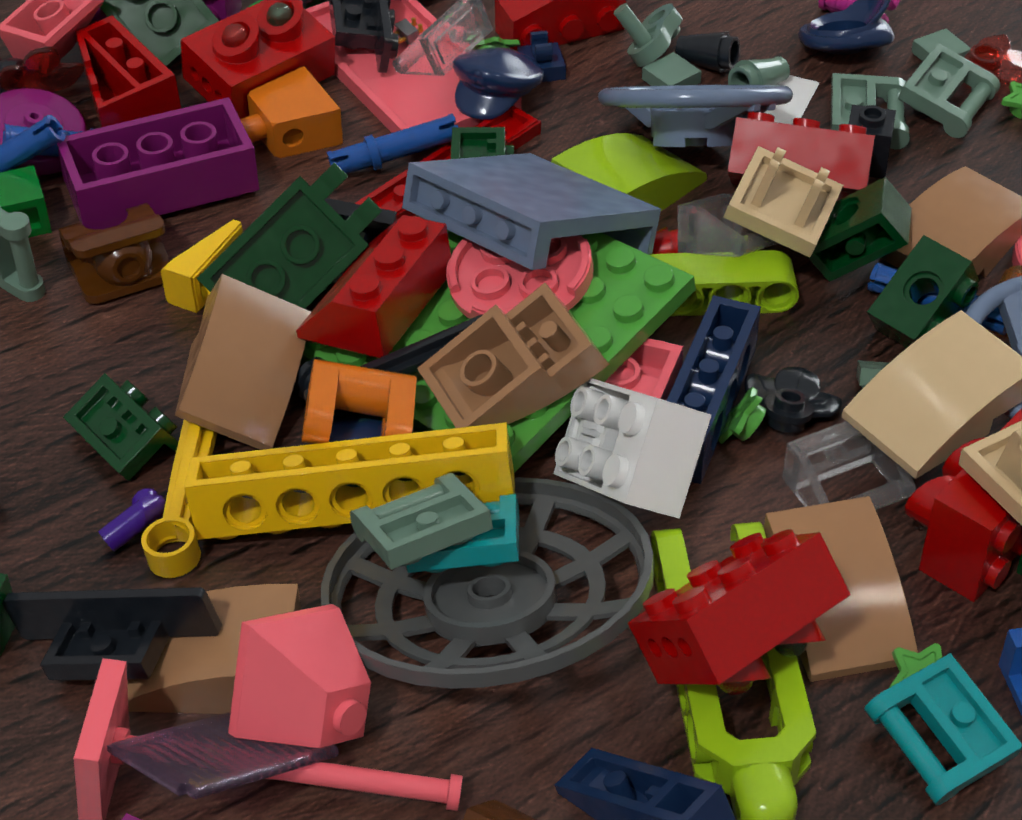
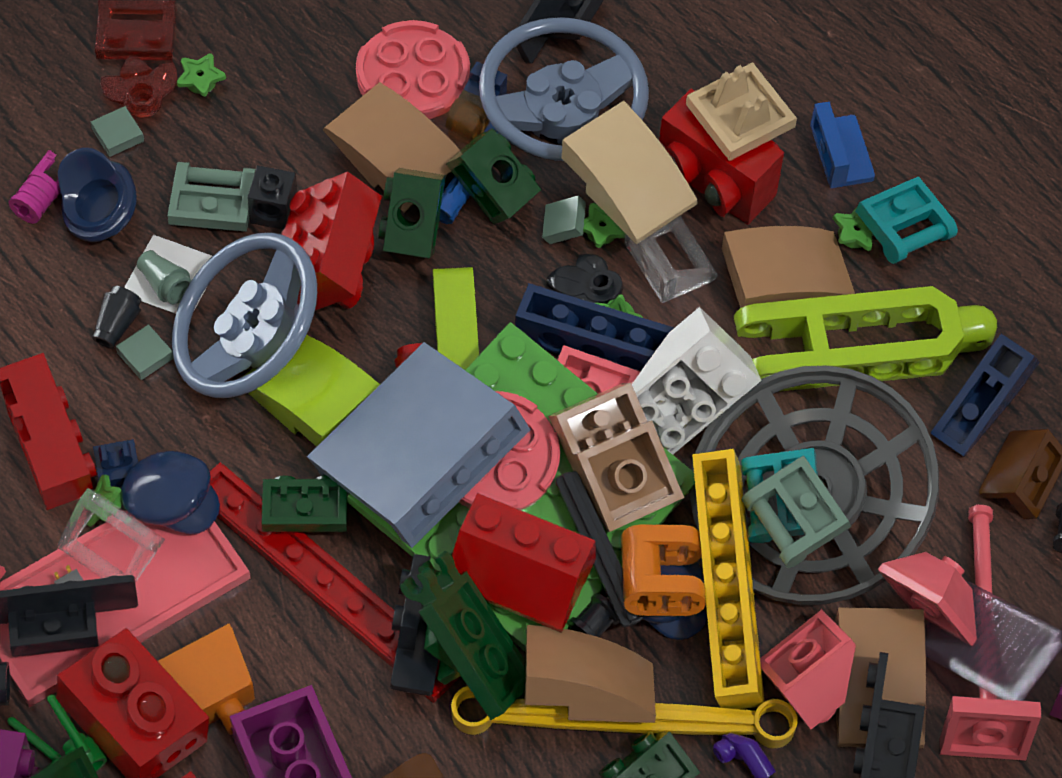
camera: 95 degrees left, 15 degrees up
yellow slope [161,219,243,313] -> none
blue pin [327,113,458,174] -> none
sand green piece [613,3,683,67] -> none
red piece [627,529,851,696] -> none
clear tile [678,193,779,257] -> none
tan plate [723,146,843,257] -> none
sand green plate [898,43,1000,138] -> none
none -> coral slope [760,609,856,729]

